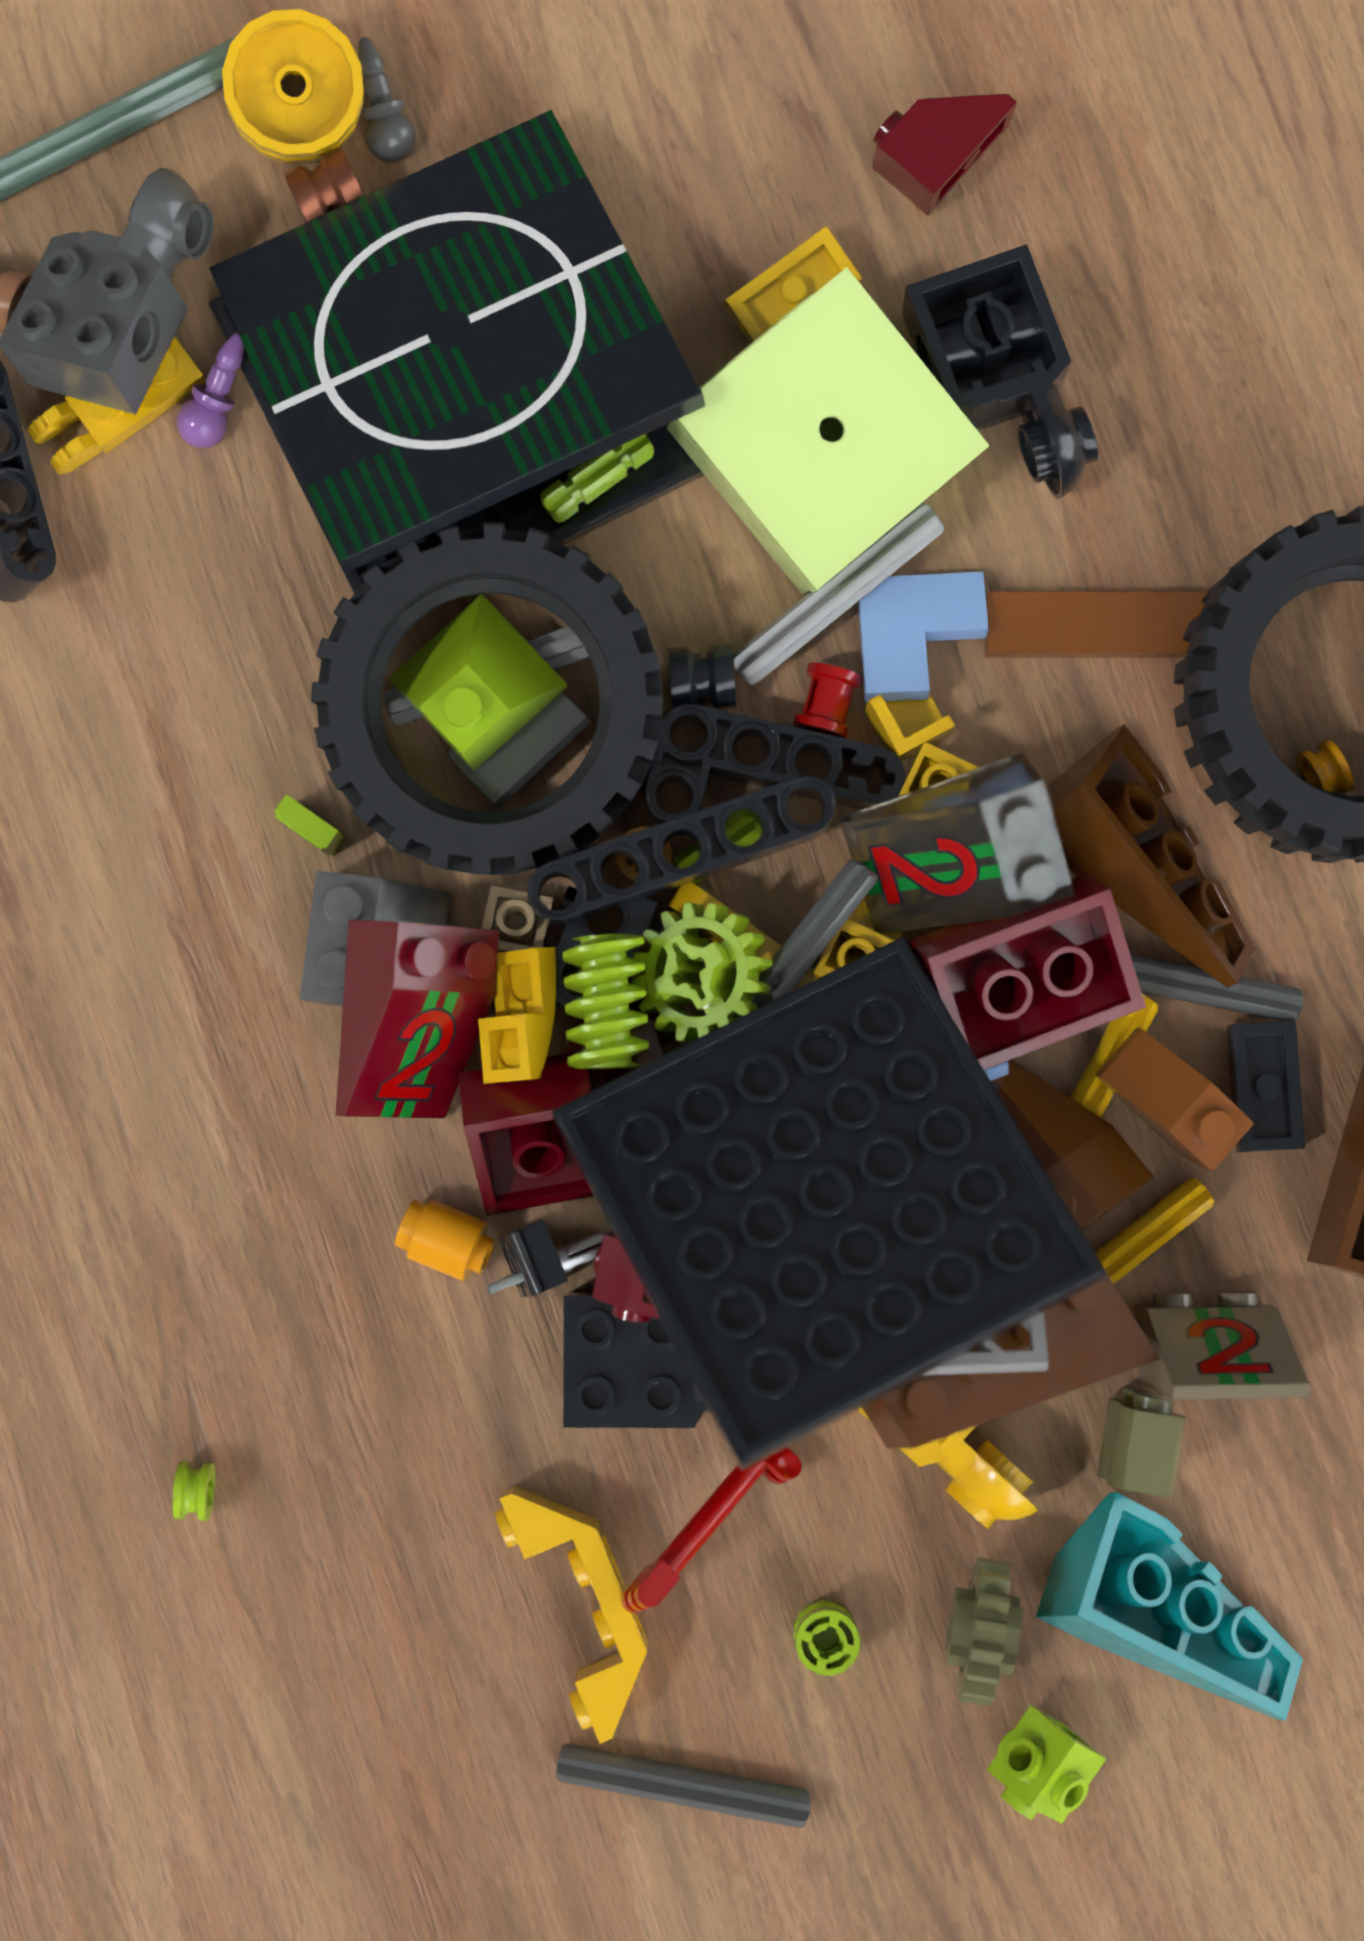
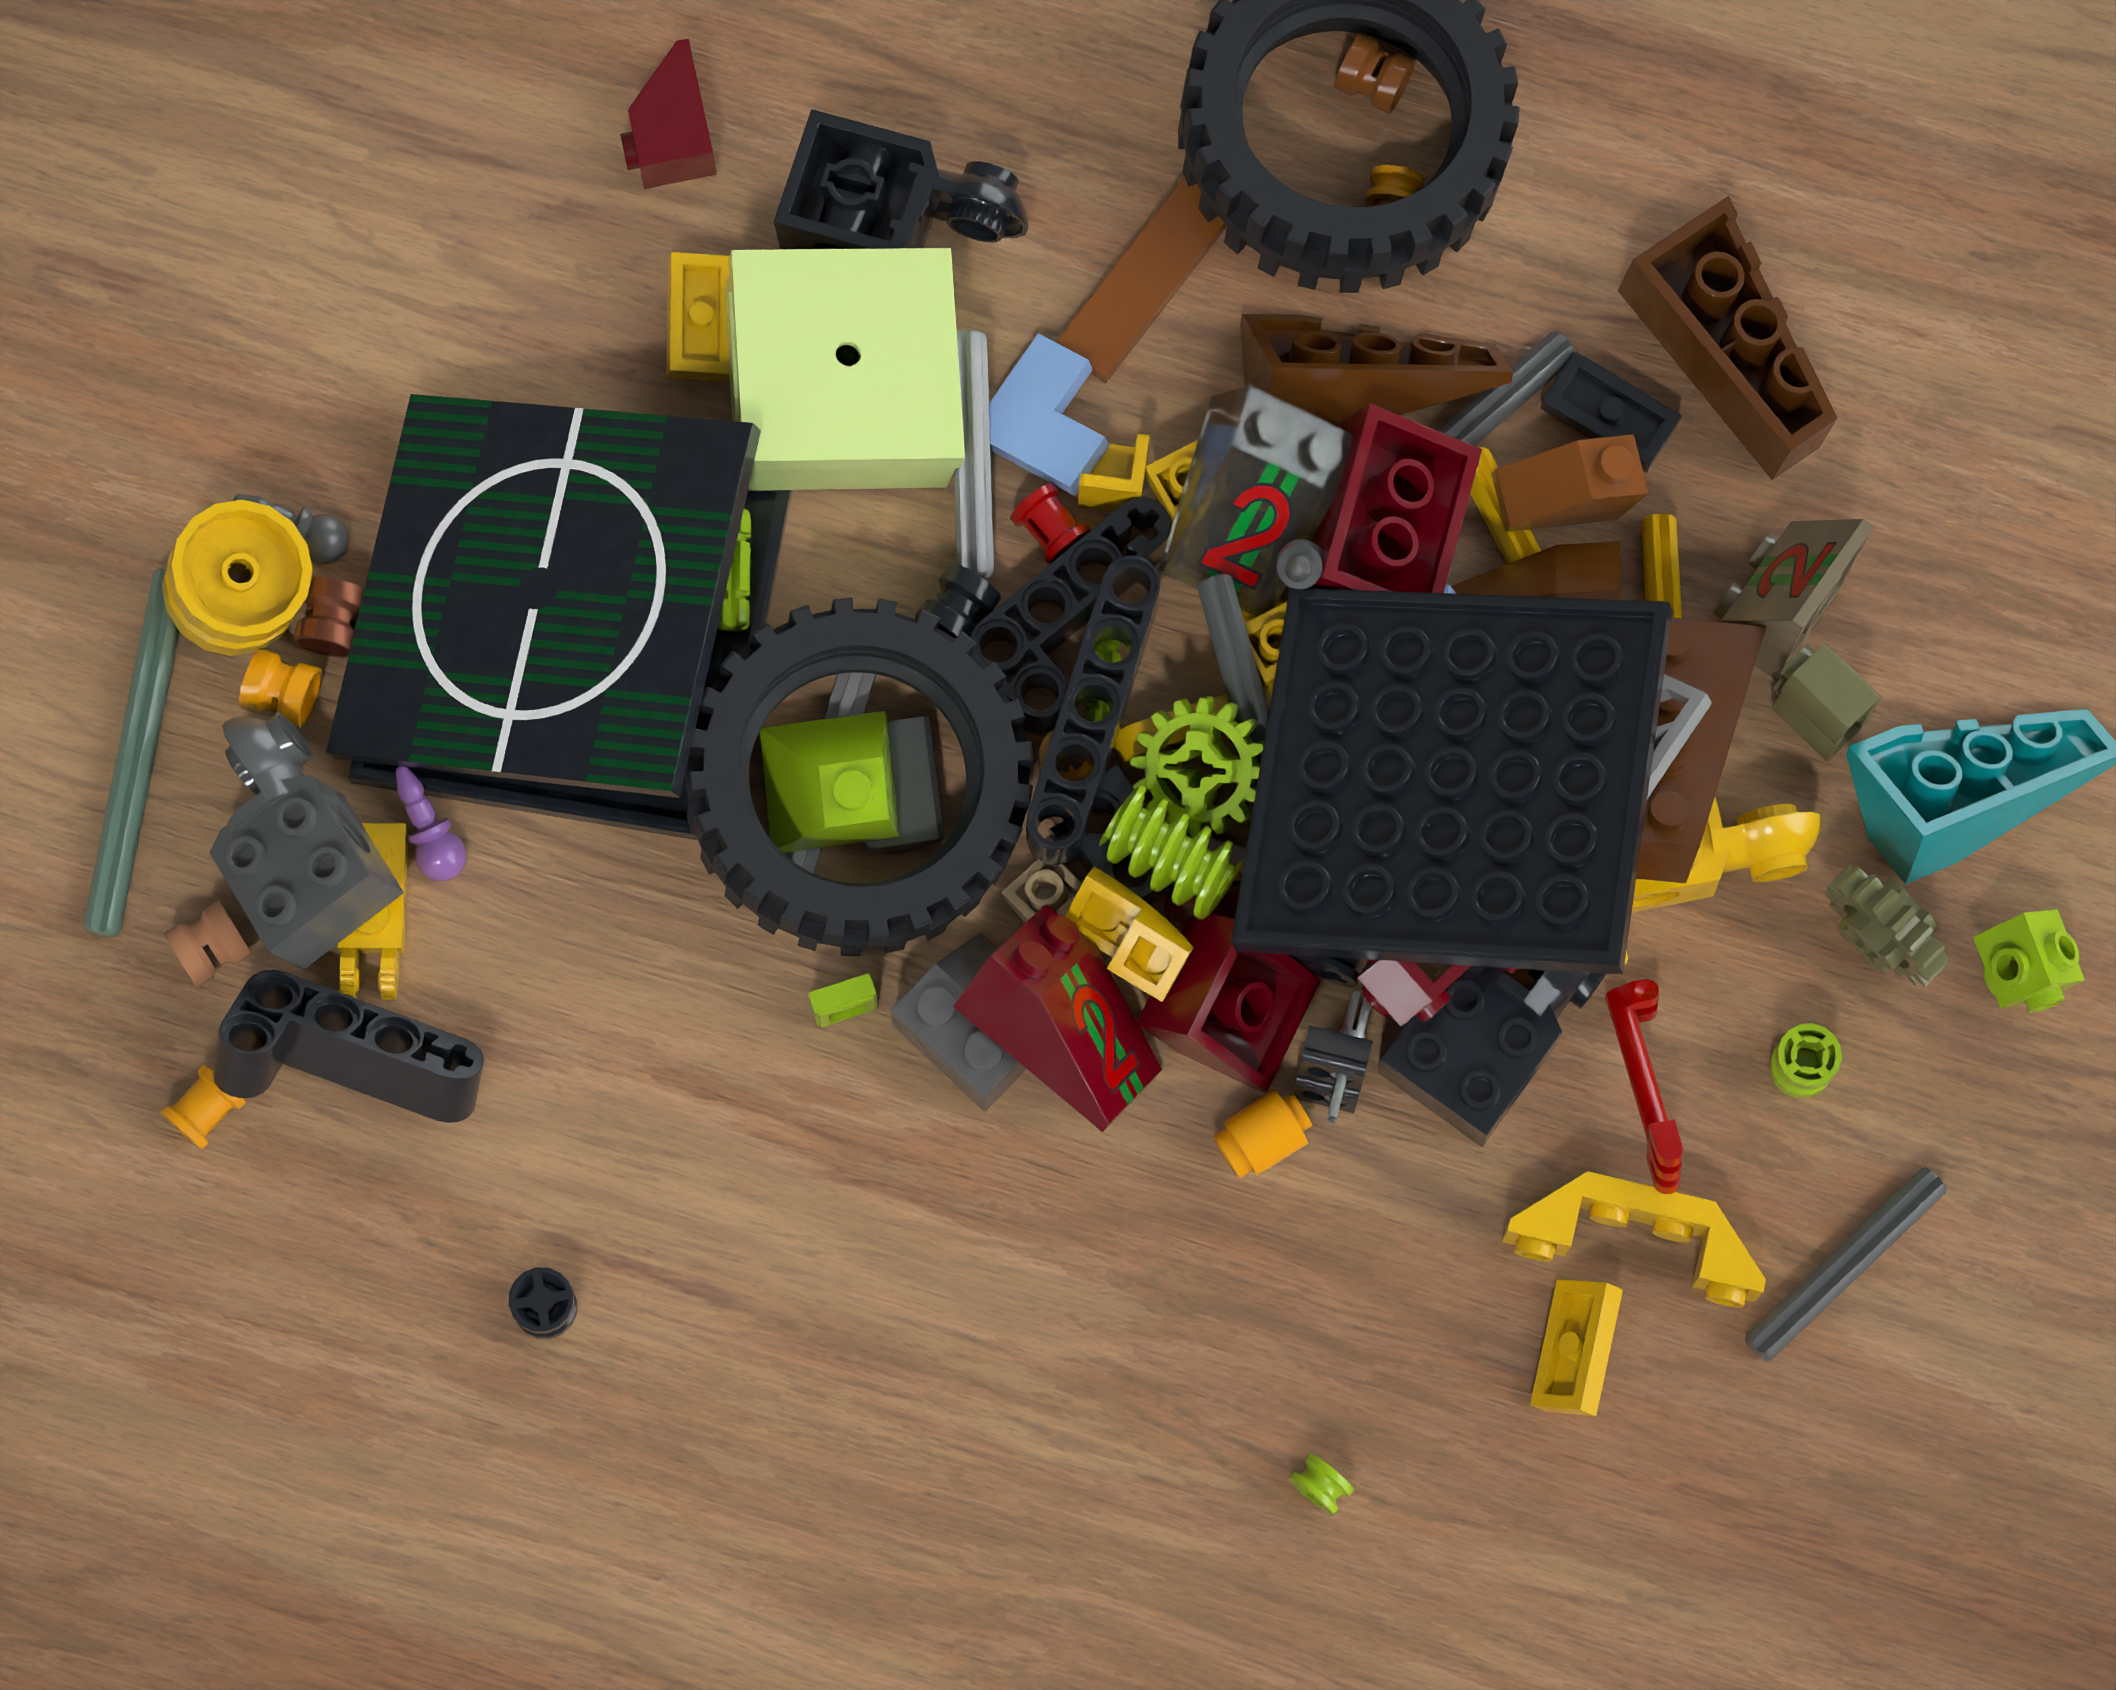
camera: 55 degrees left, 10 degrees down
none -> light orange wheel [239,648,322,728]
none -> dark grey bar [1276,539,1322,589]
none -> yellow plate [1530,1279,1623,1416]

